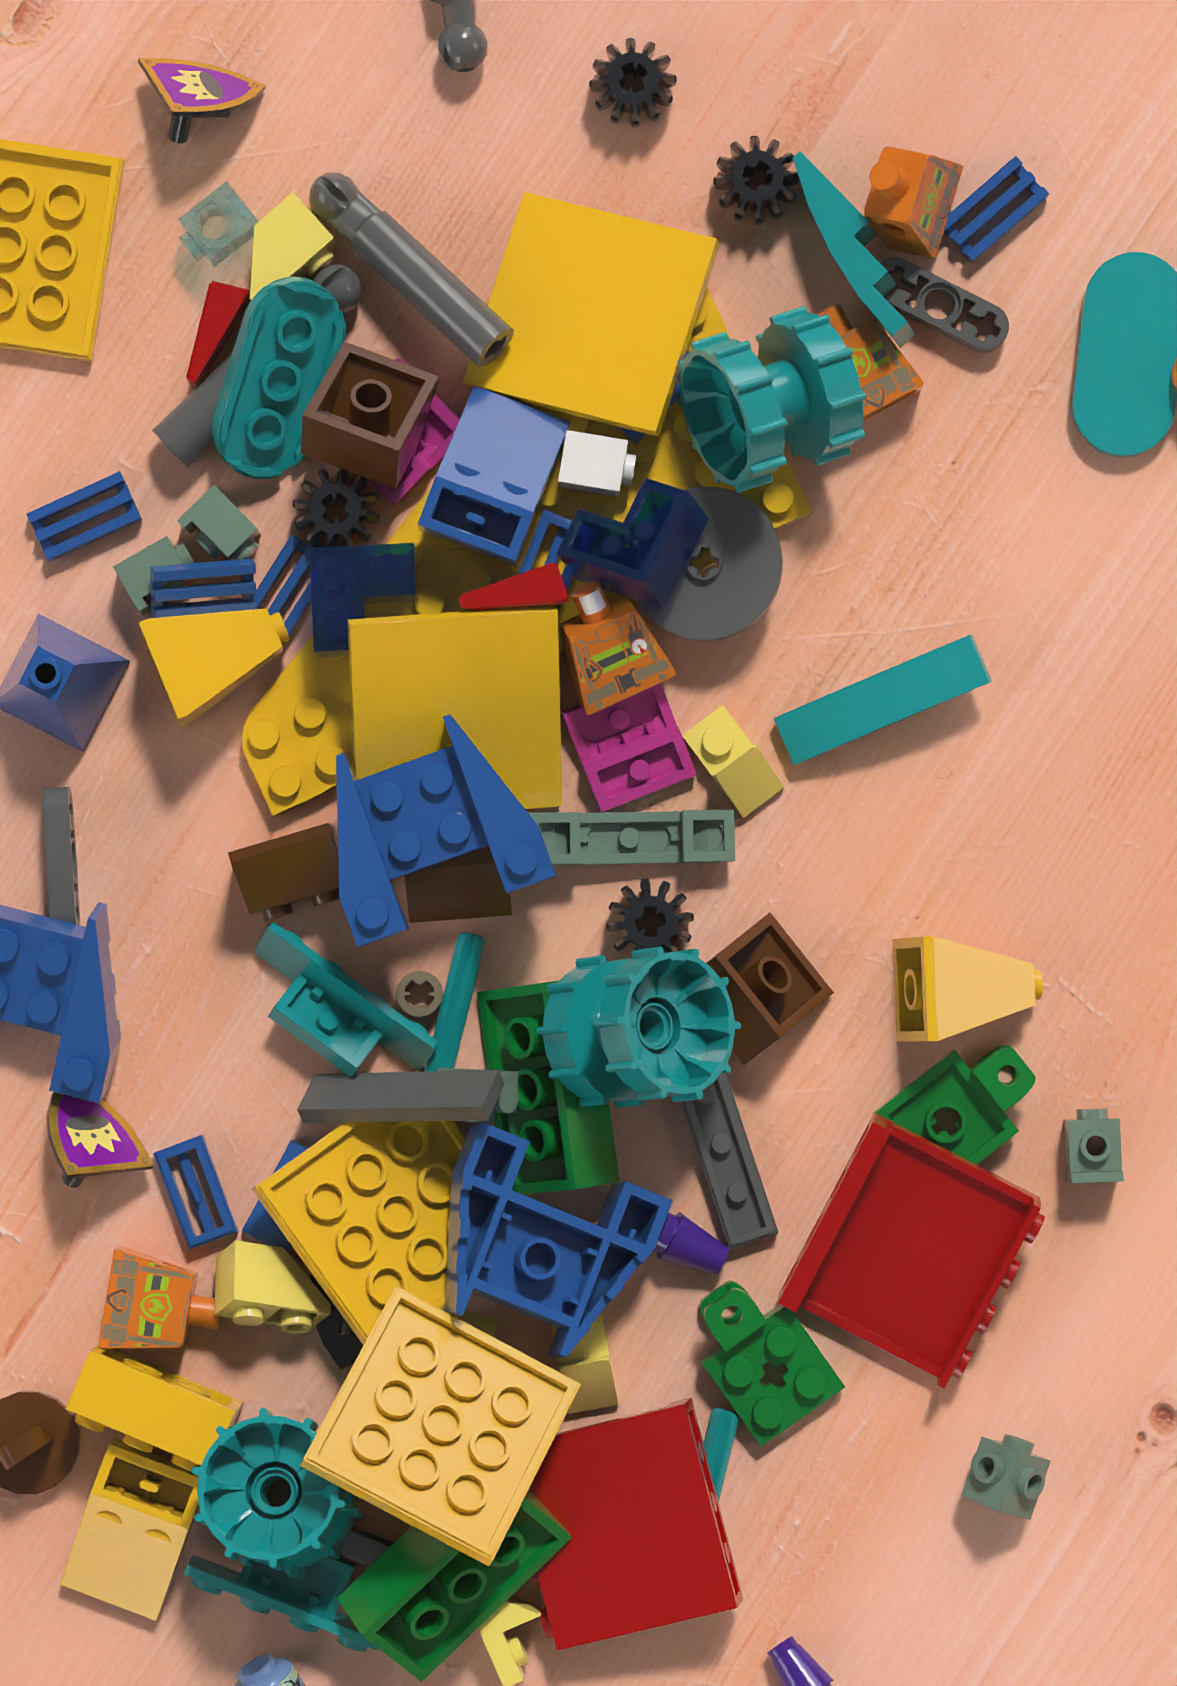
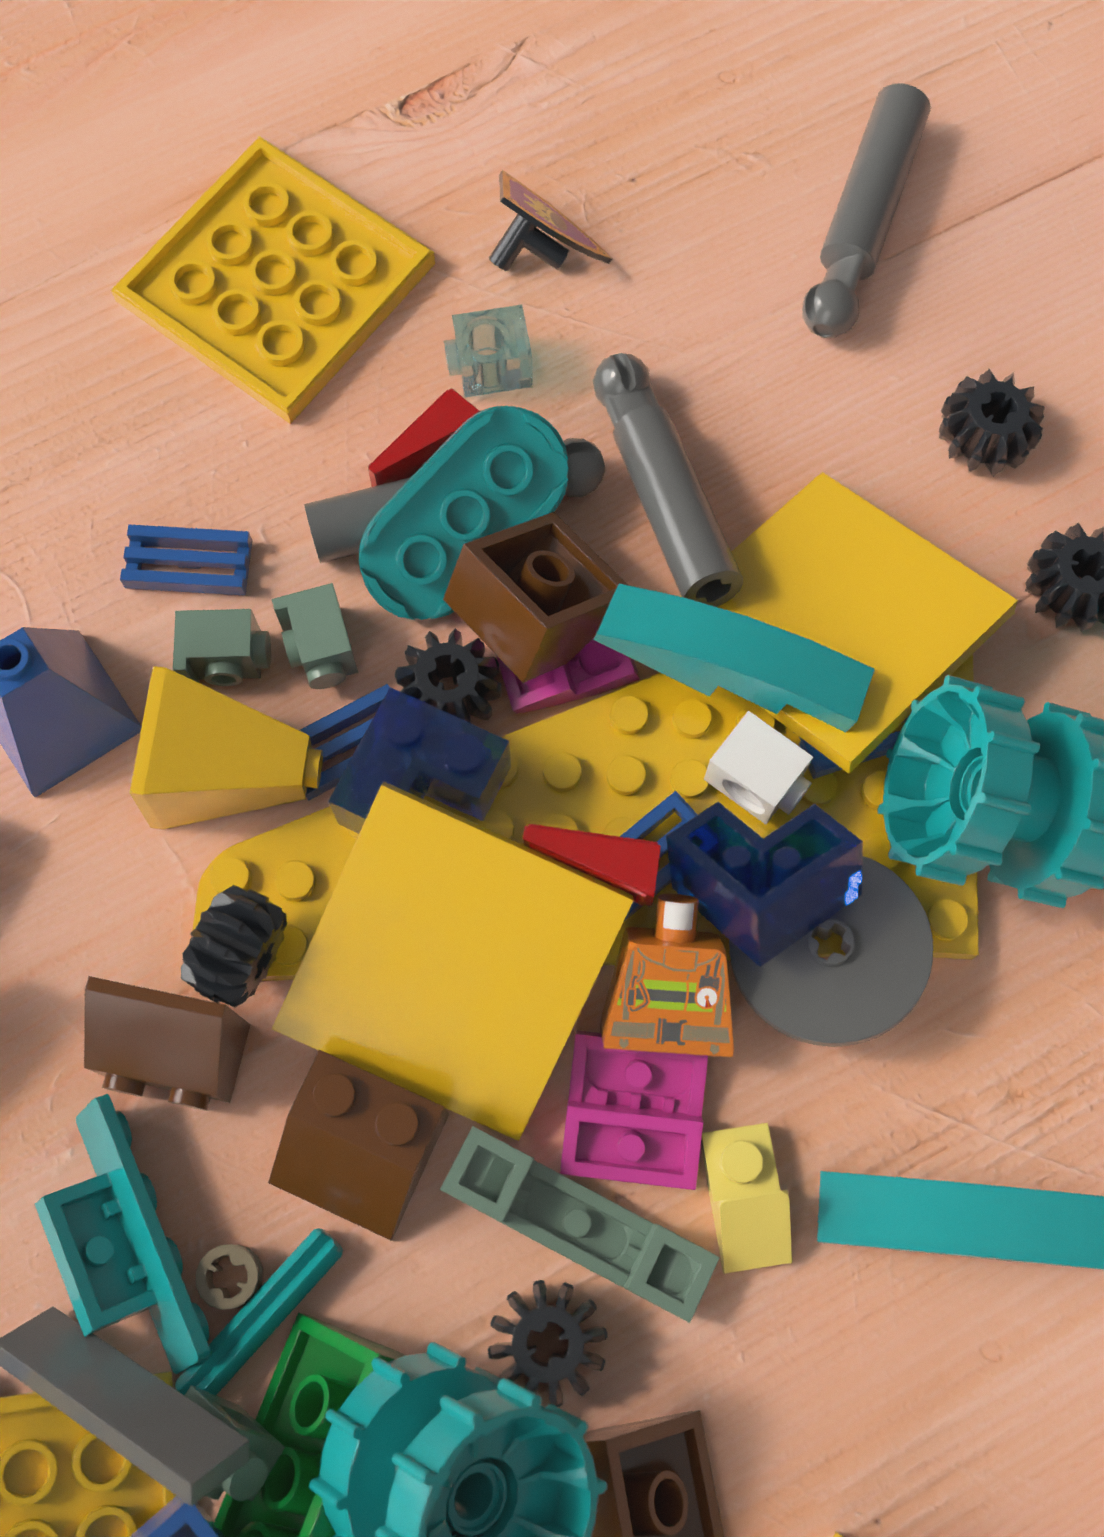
camera: 30 degrees right, 15 degrees down
blue tile [150,558,256,618] -> none
light yellow slope [250,192,337,300] -> none
blue wedge [336,714,557,947] -> none
slope [417,386,571,567] -> none
none -> black gear [181,885,287,1008]
none -> teal slope [594,583,875,733]

